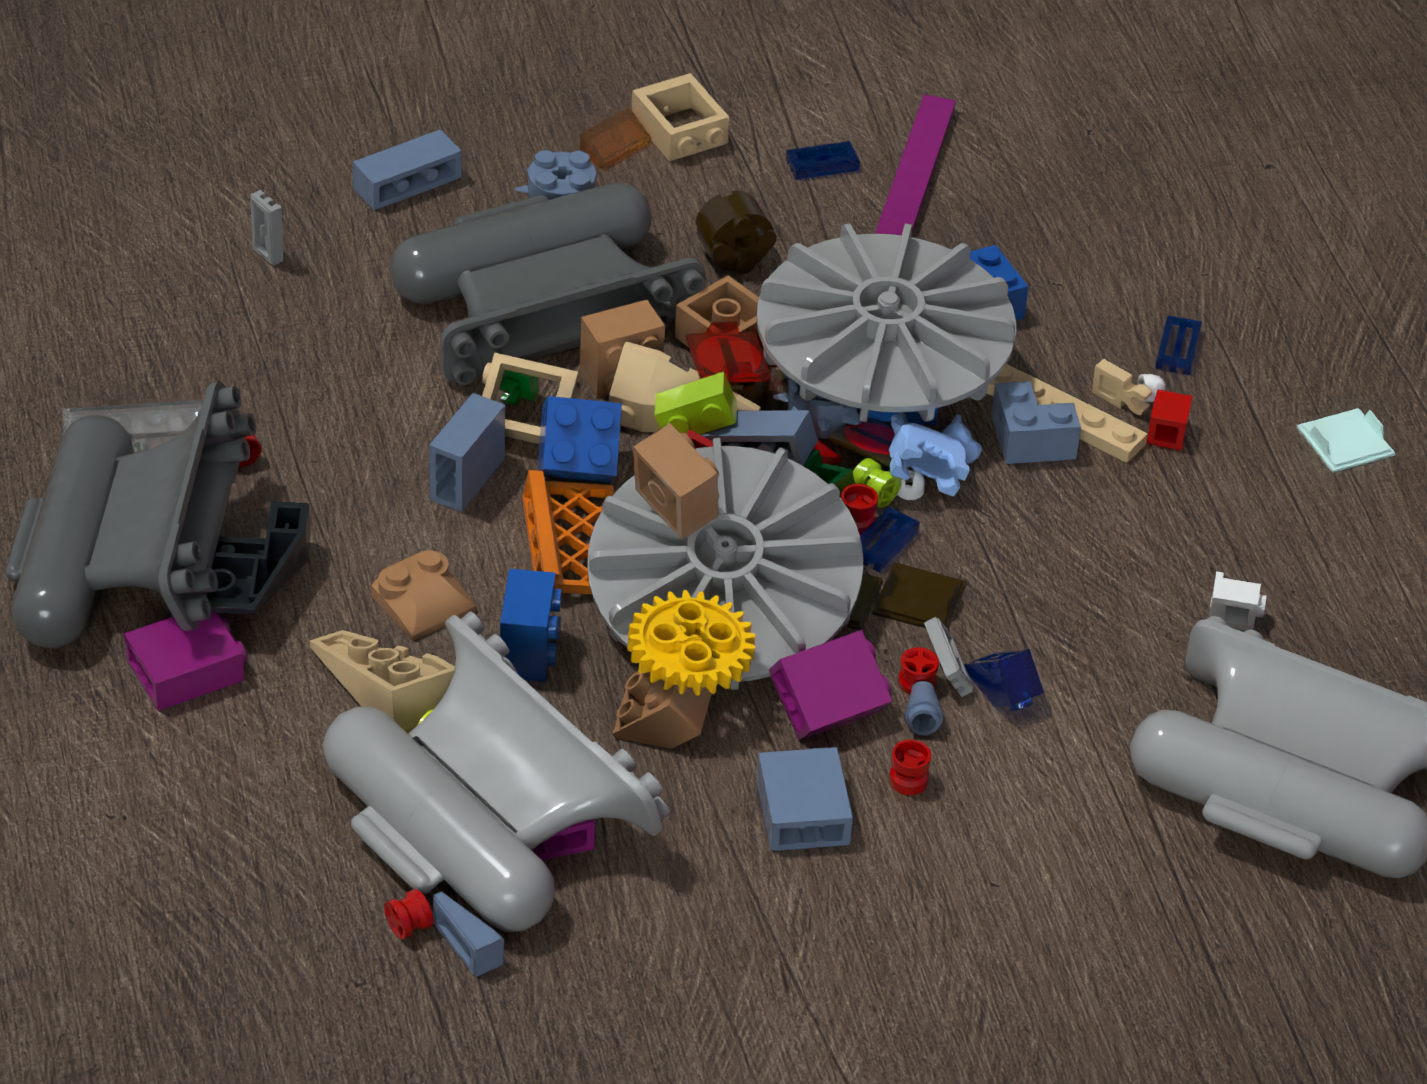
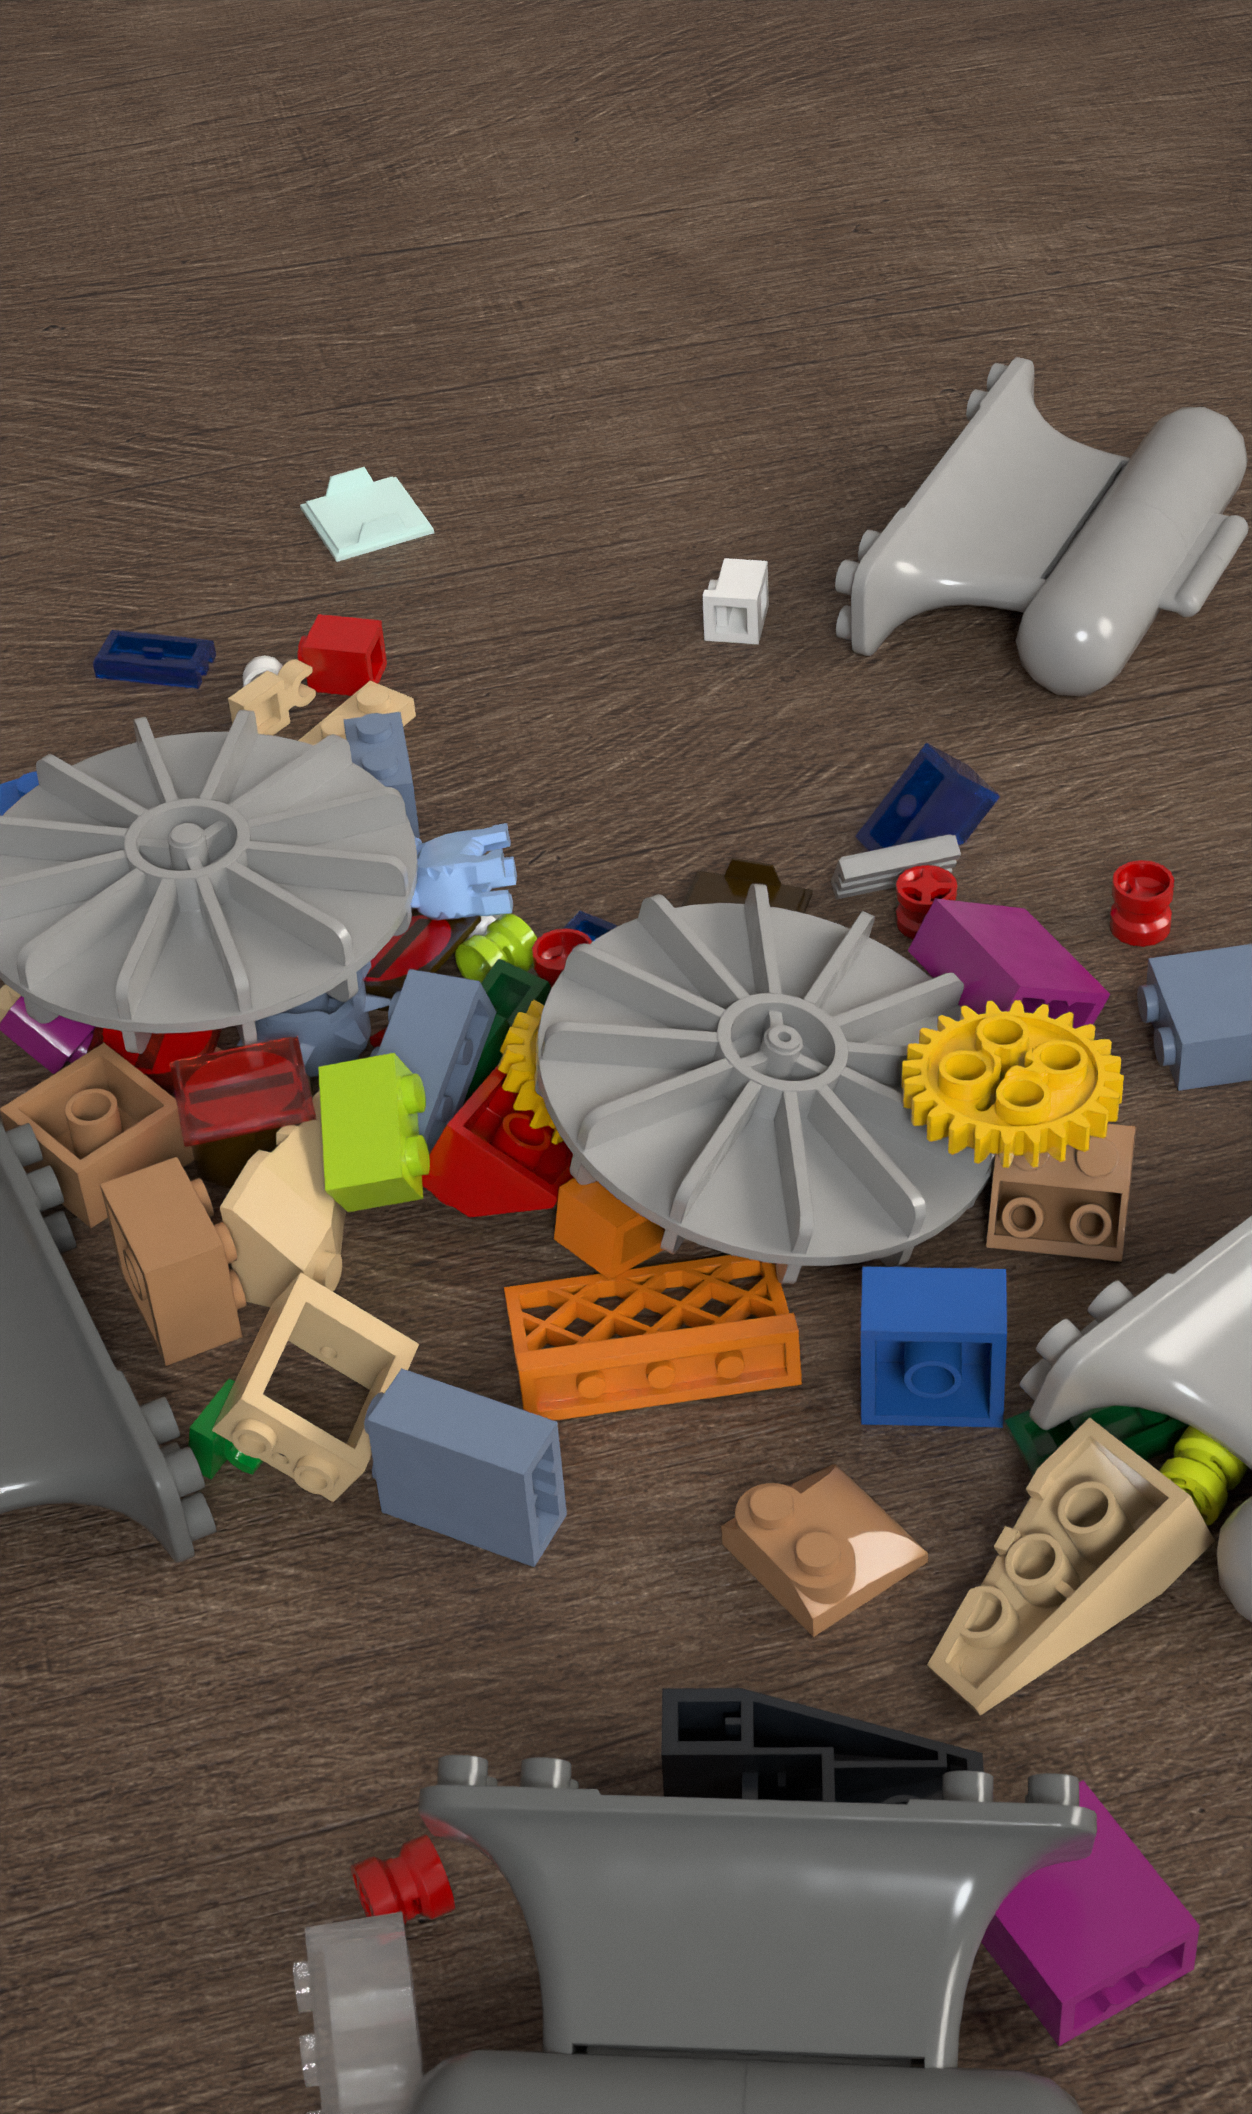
camera: 85 degrees left, 0 degrees up
blue brick [537,396,622,484] -> none
medium nougat brick [633,423,720,540] -> none
sand blue cone [904,681,944,735] -> none

